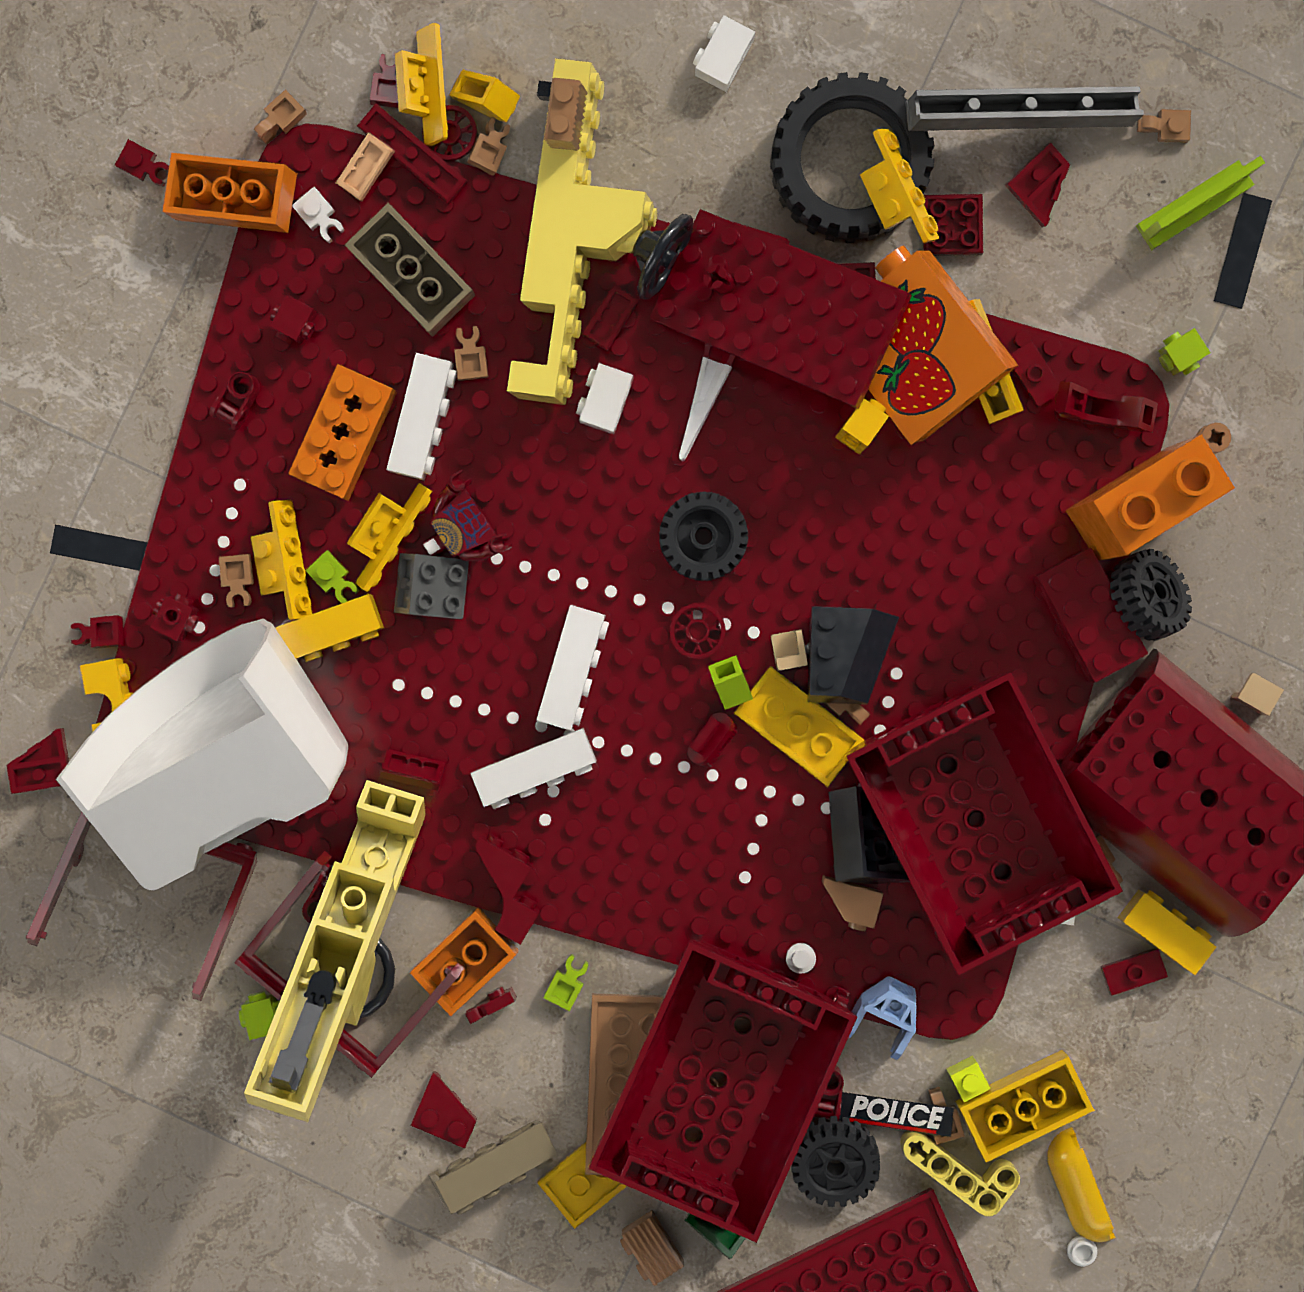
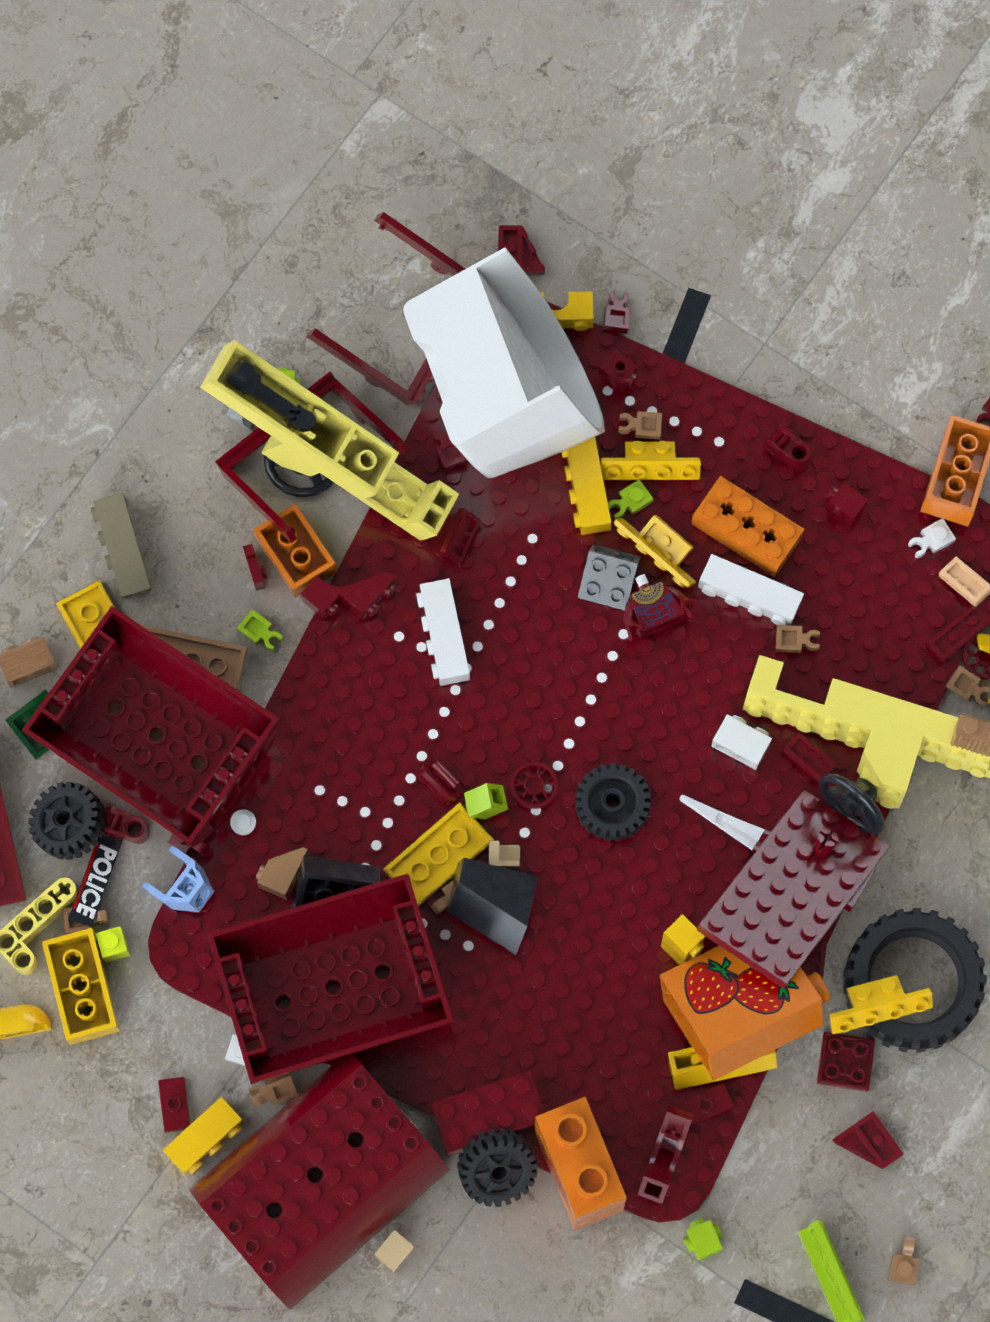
camera: 100 degrees right, 15 degrees down
dark tan brick [345,203,475,337] -> none
dark red wing [410,1071,477,1149] -> none
white brick [537,605,609,730] -> none
dark grey tile [905,86,1144,131] -> none
medium nougat wheel [1196,422,1231,454] -> none

